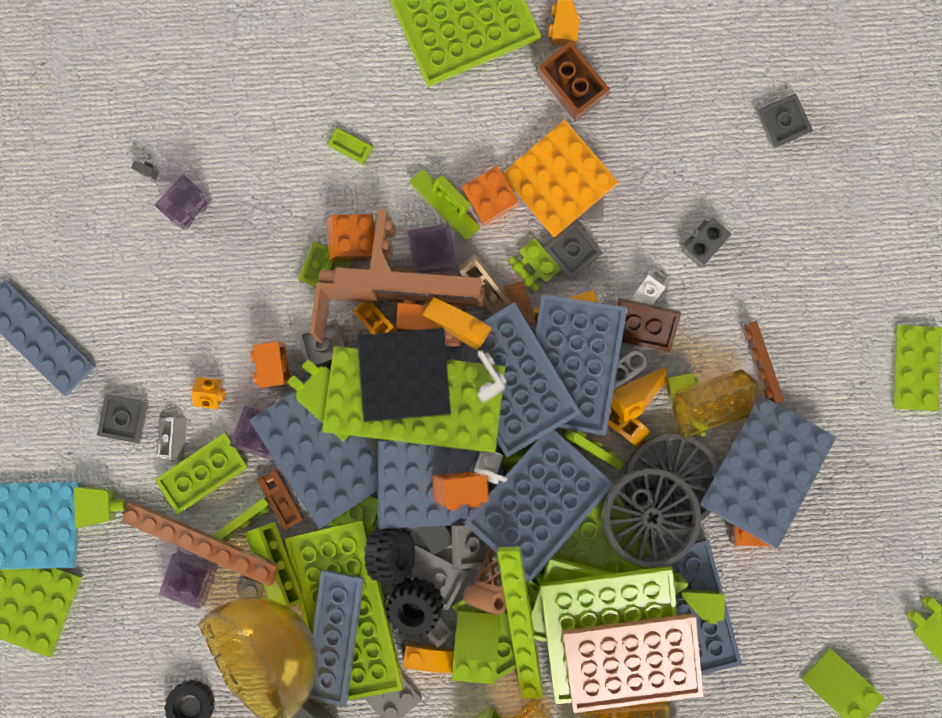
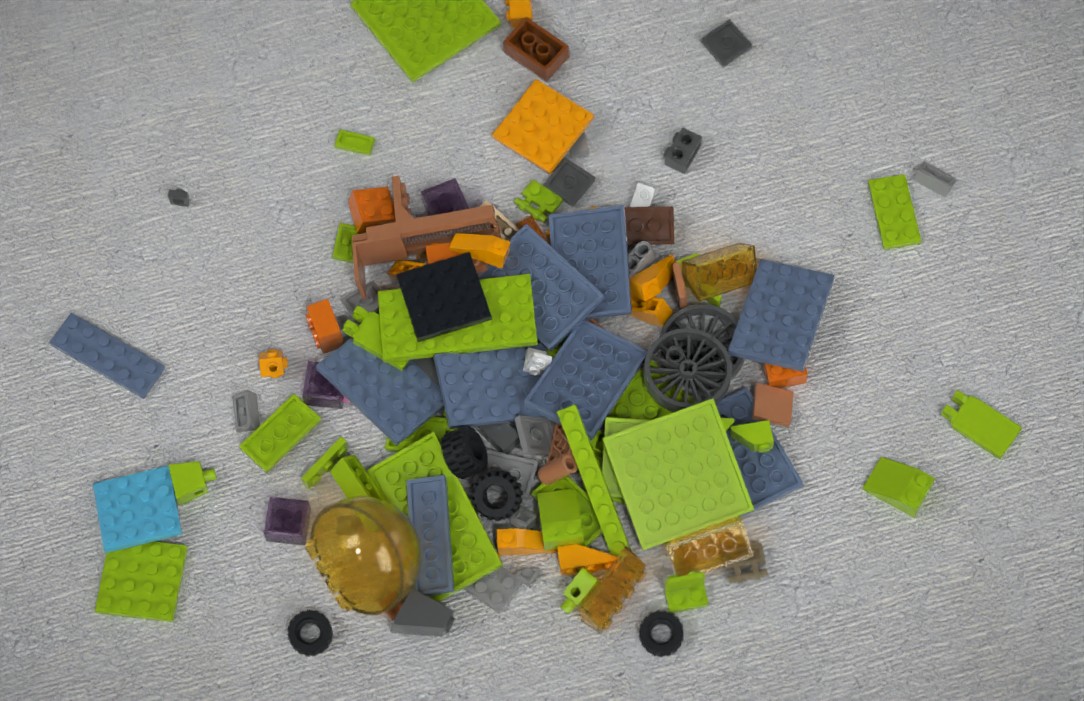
camera: 15 degrees left, 20 degrees down
dark grey plate [97,394,149,443] -> none
nougat plate [122,501,279,586] -> none
clear purple brick [154,174,212,229] -> none
dark orange plate [257,468,304,530] -> none
lime bracket [409,169,480,241] -> none
orange brick [432,471,488,510] -> none
orange brick [461,166,519,227] -> none
white bracket [478,350,506,403] -> none
lime plate [563,429,624,470] -> none
plate [563,613,703,713] -> none
dark orange plate [743,321,784,404] -> none
none -> light grey tile [514,568,542,588]
none -> light orange slope [557,544,620,577]
none -> nougat tile [673,263,688,310]
none -> nougat tile [752,383,794,428]

